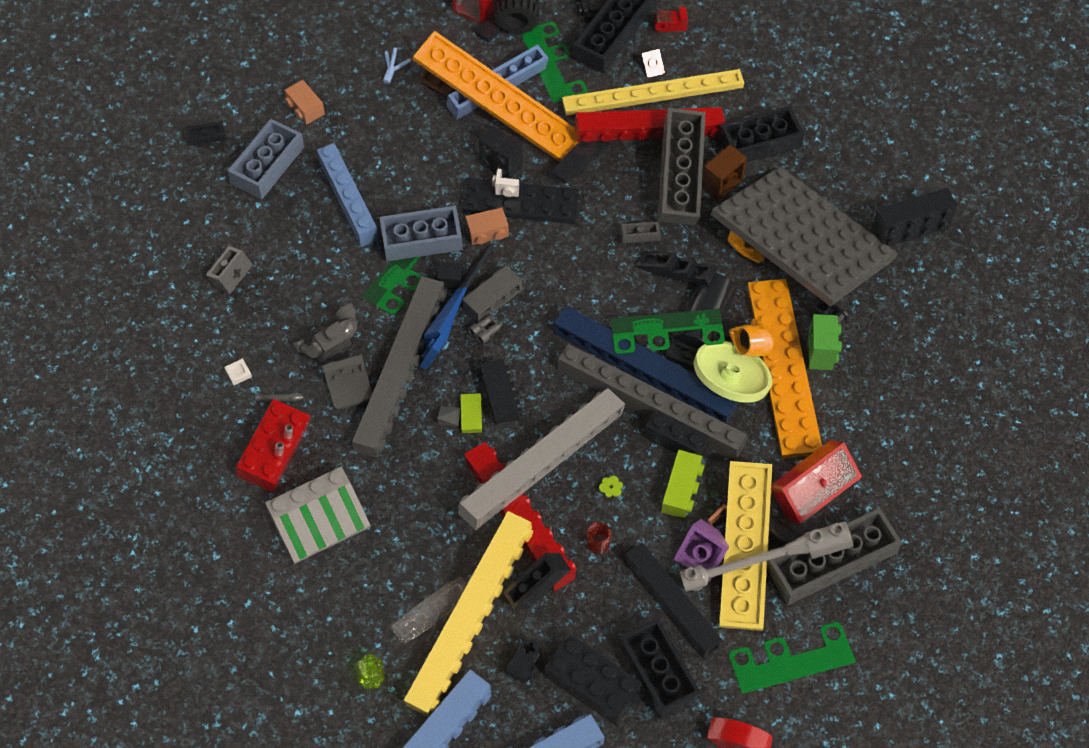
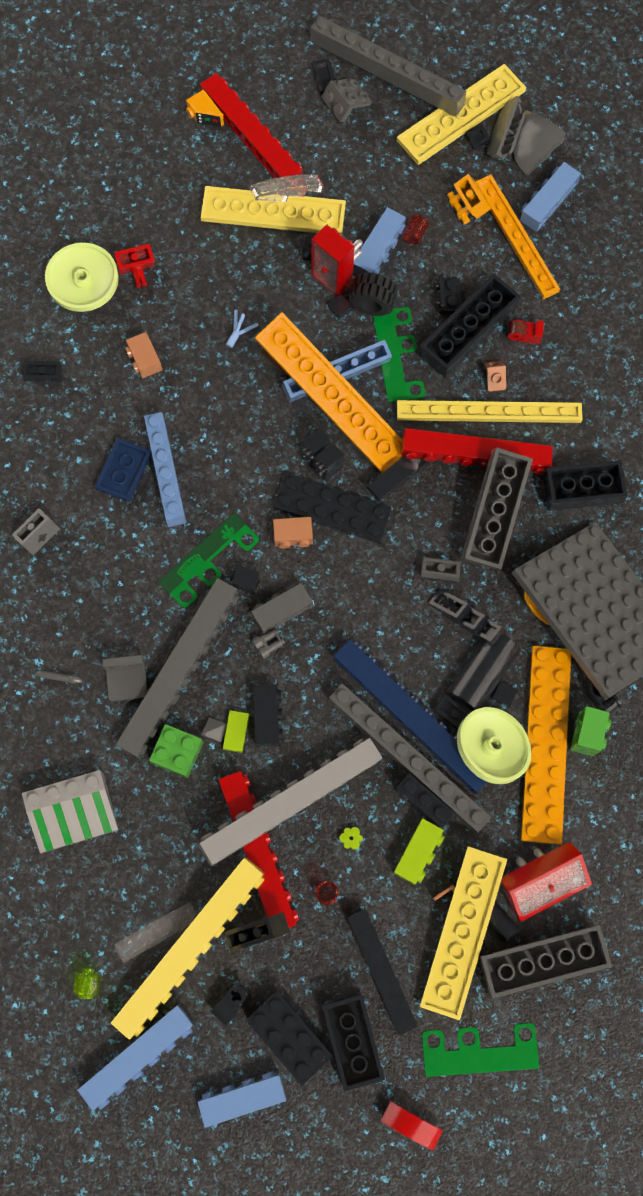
camera: 10 degrees right, 15 degrees up
white tile [225,359,252,385] -> none
sand blue brick [228,119,304,199] -> none
red piece [236,399,311,493] -> none
dark grey torso [292,303,357,363] -> none
sand blue brick [380,206,463,261] -> none
blue plate [420,245,493,370] -> none
white bracket [492,169,519,197] -> none
piece [611,309,725,354] -> none
medium lavender slope [674,519,730,582] -> none
light grey bar [680,521,854,592] -> none
reddish brown brick [701,145,747,201] -> none
light orange helmet [729,319,774,357] -> none
none -> yellowish green dish [45,243,119,312]
none -> dark blue plate [95,438,152,502]
none -> red brick [114,244,155,288]
none -> bright green brick [149,724,204,779]

